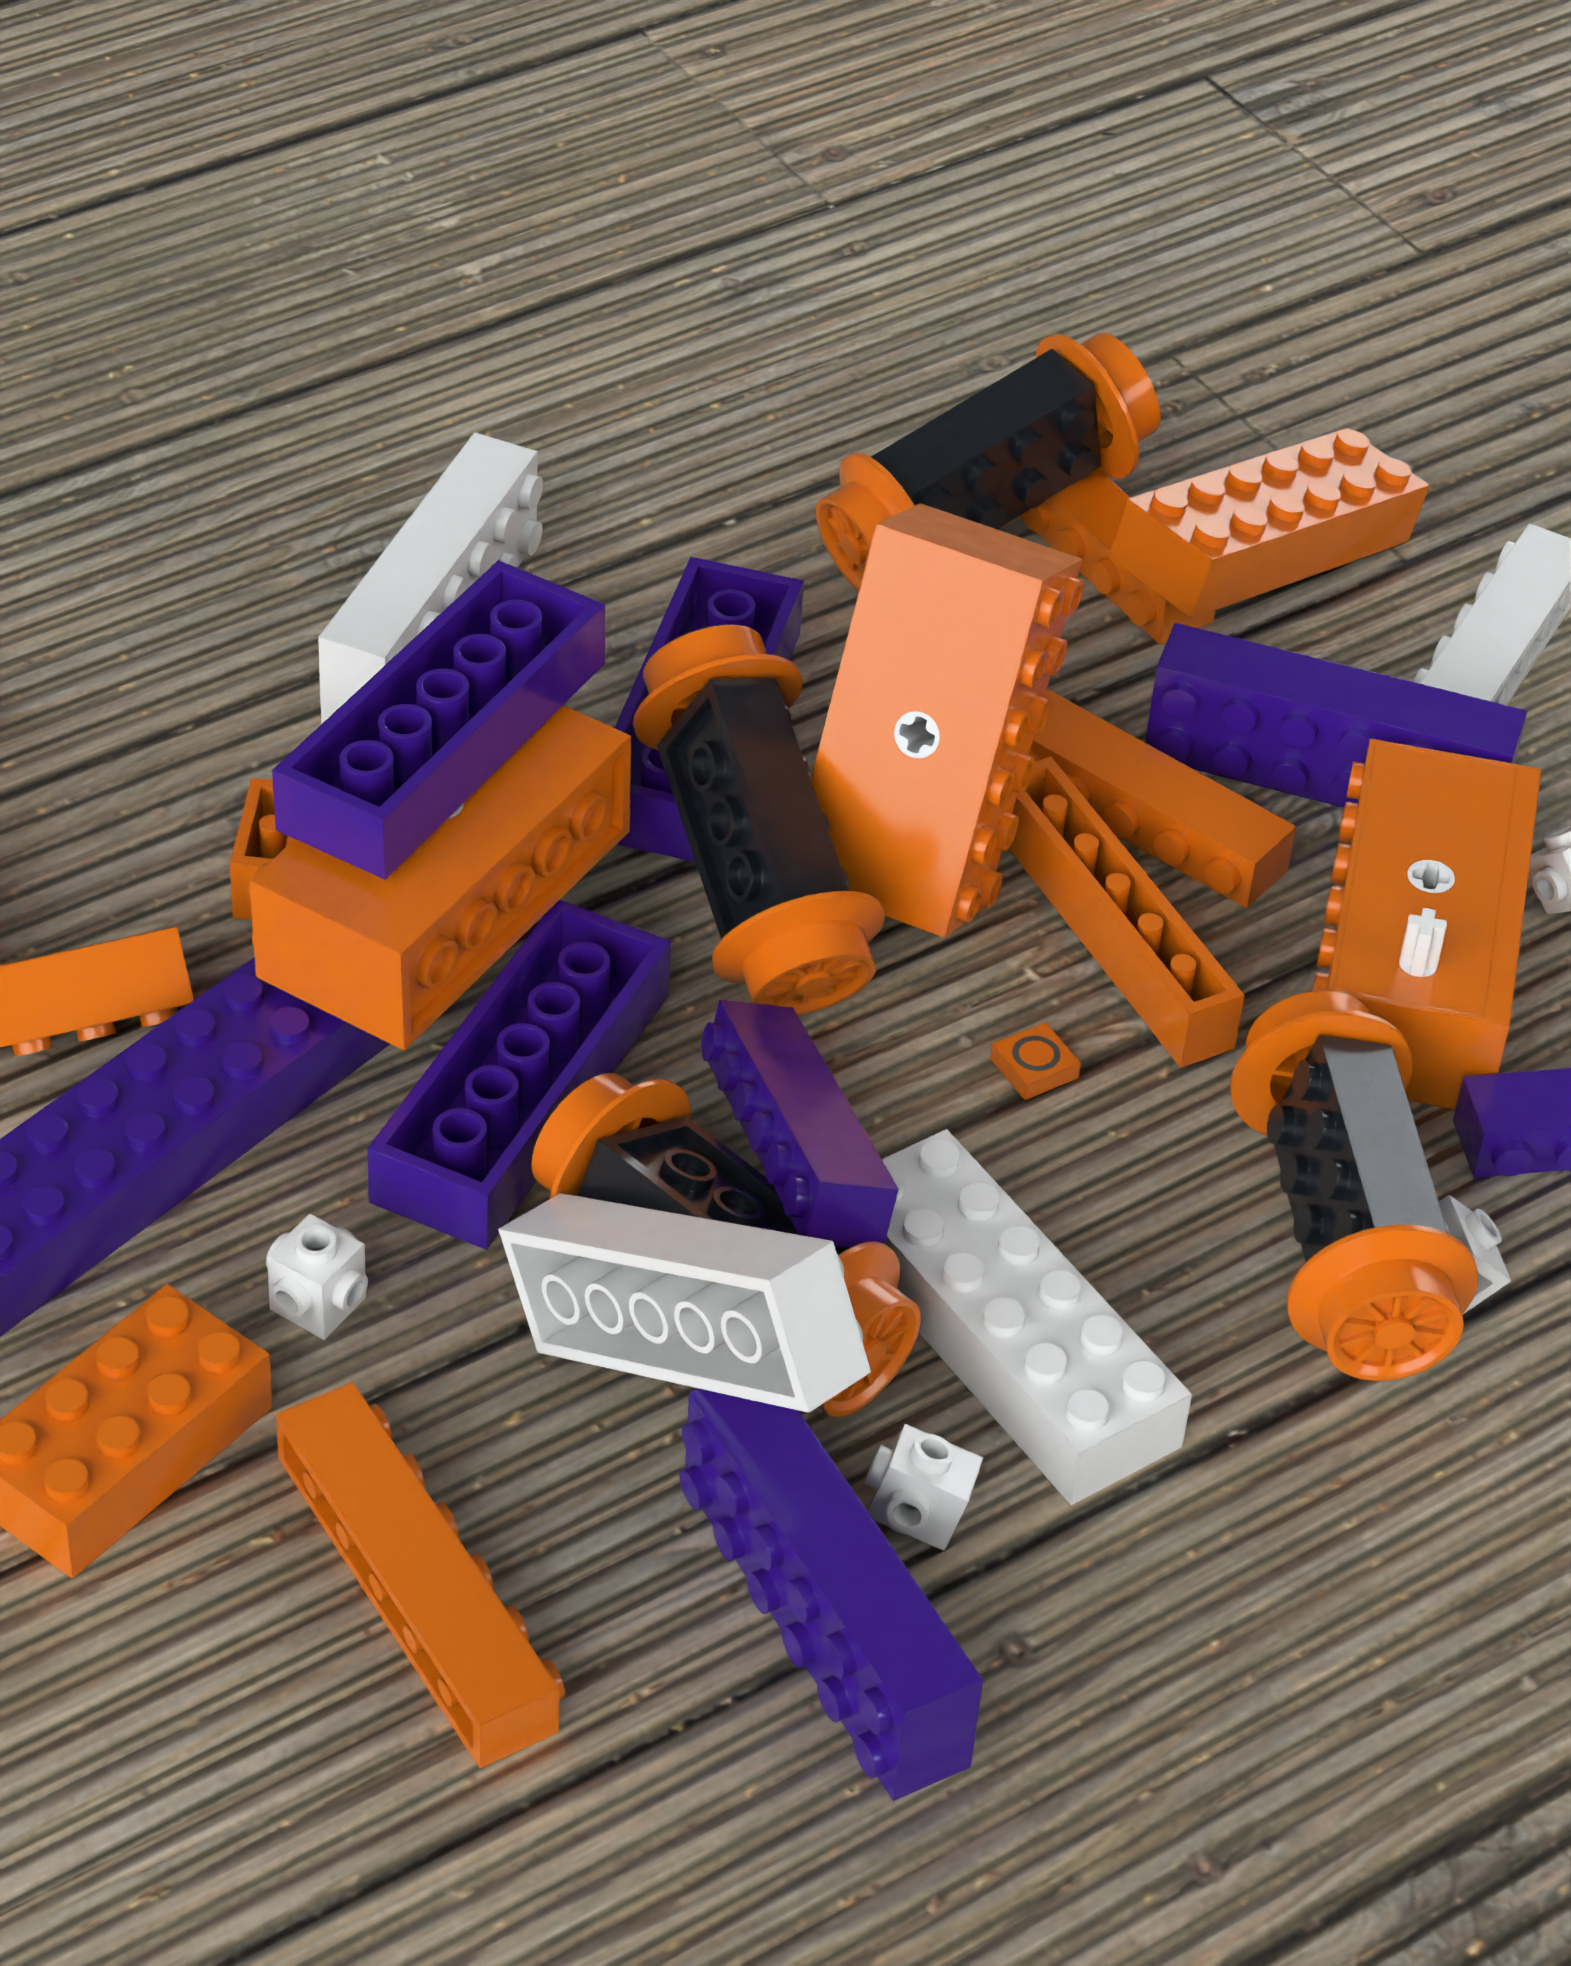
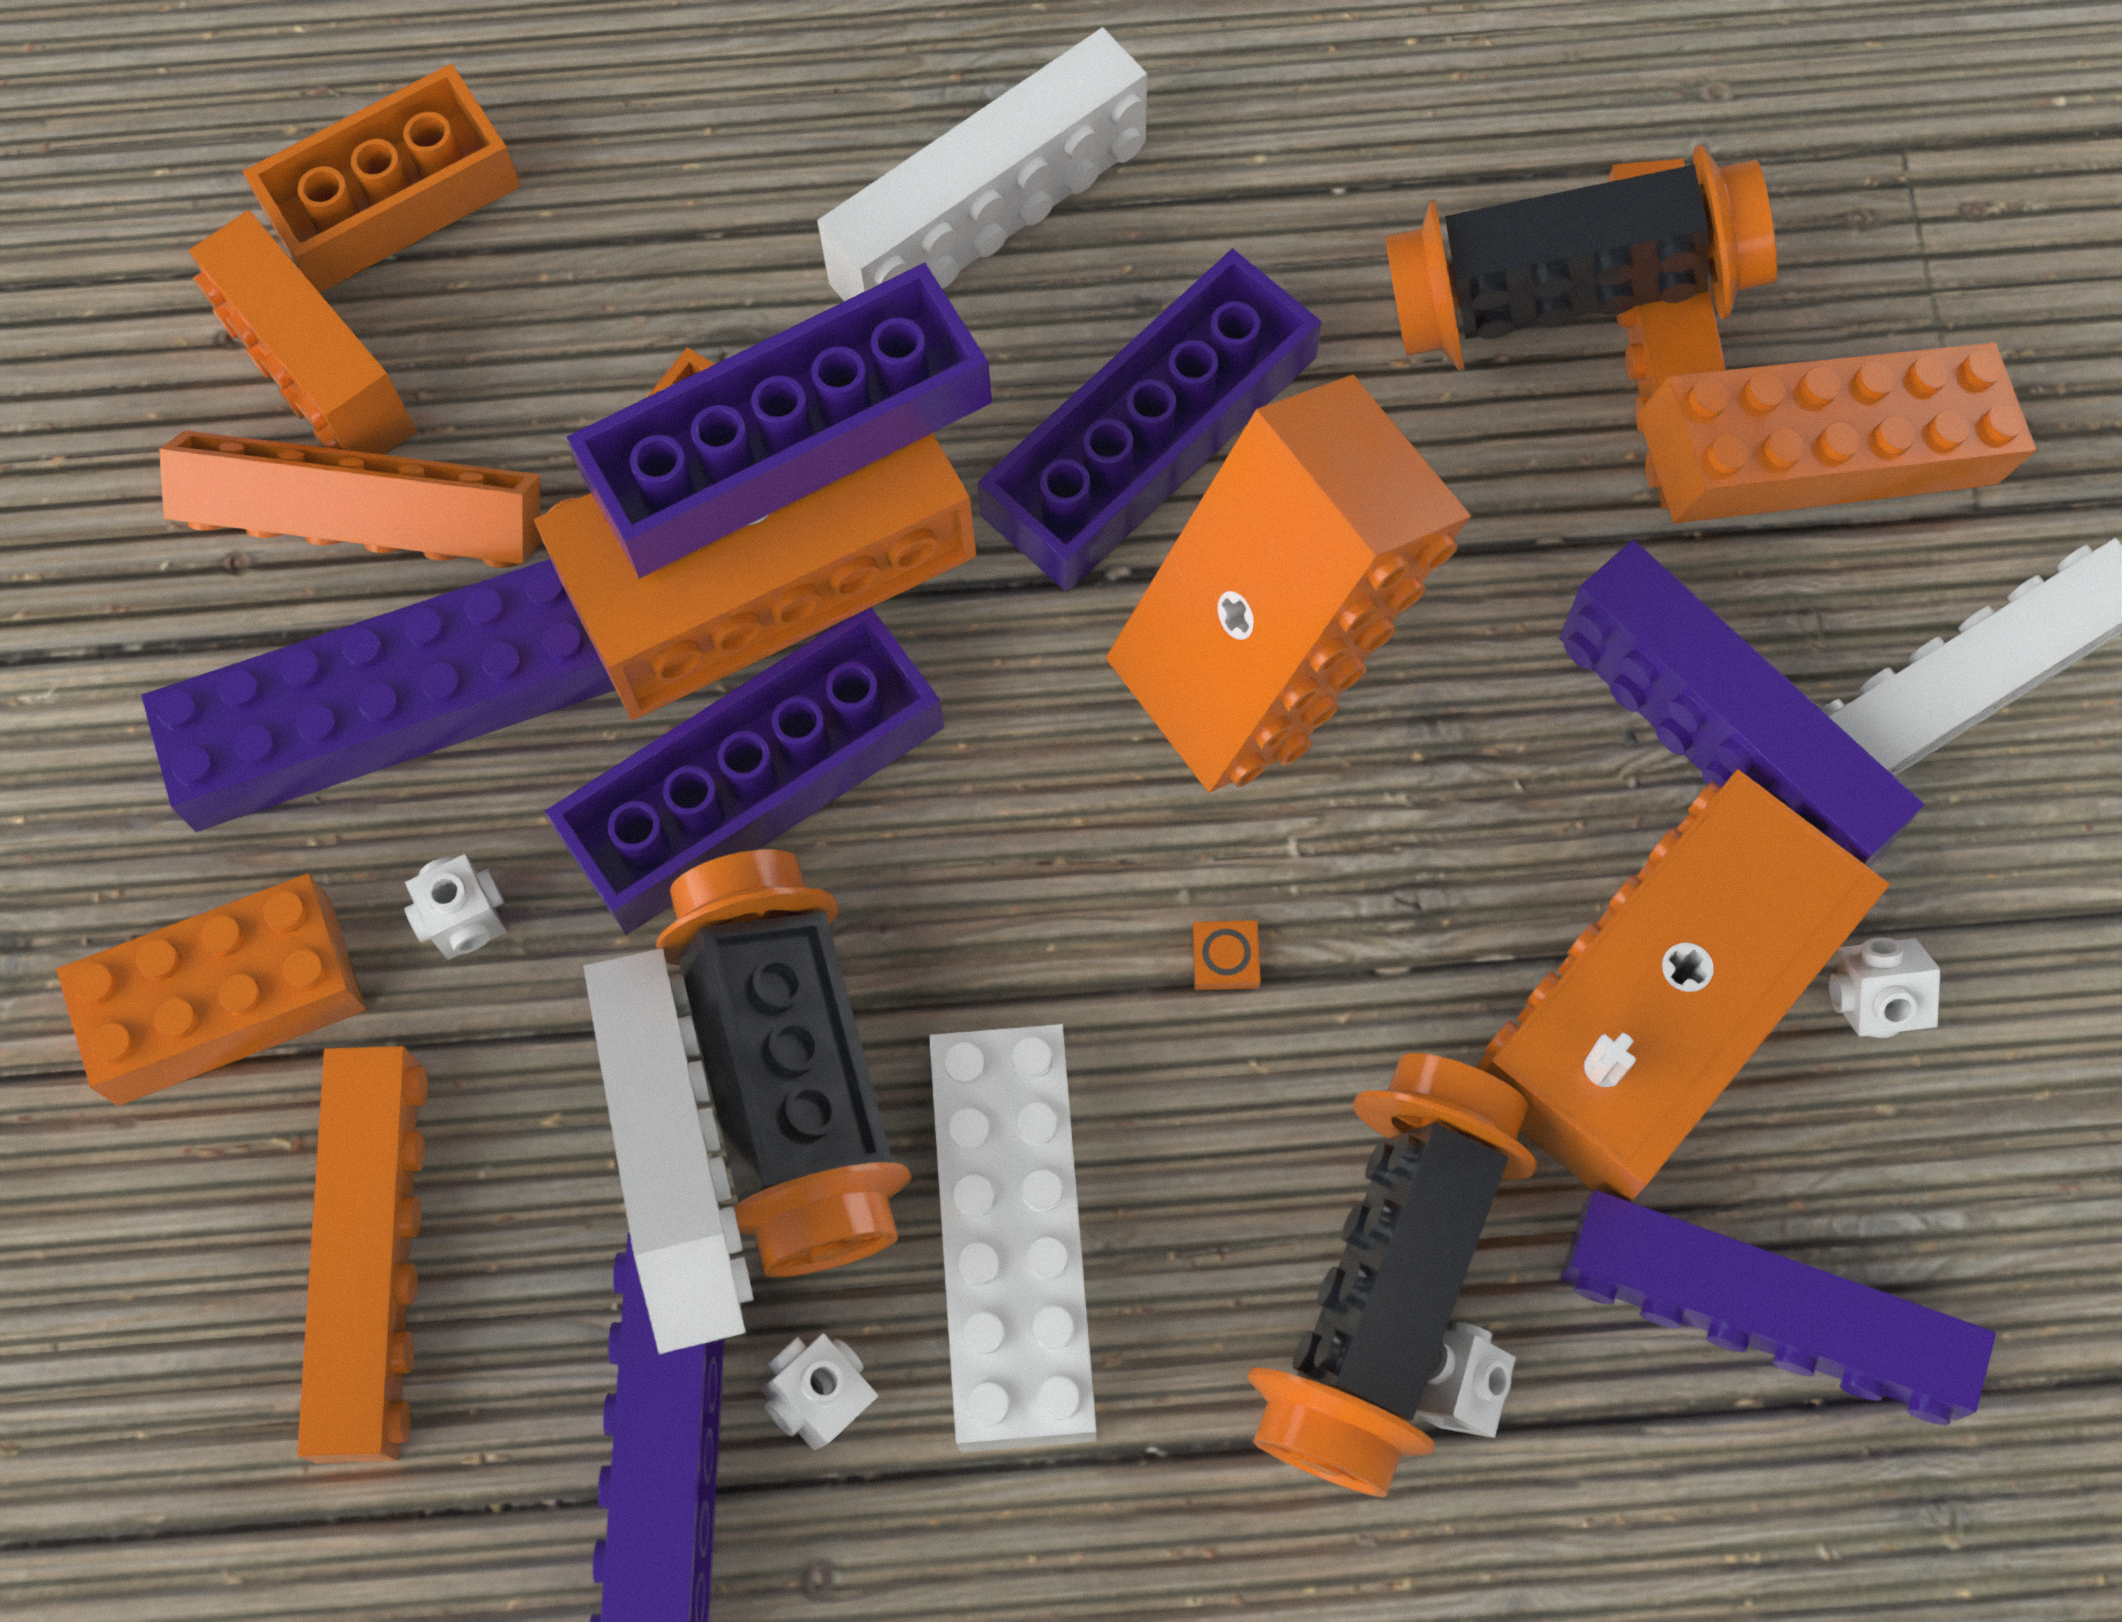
camera: 35 degrees right, 25 degrees up
brick [633,625,885,1016] -> none
dark purple brick [701,1000,899,1248] -> none
orange brick [1009,757,1245,1068] -> none
orange brick [1028,689,1296,909] -> none

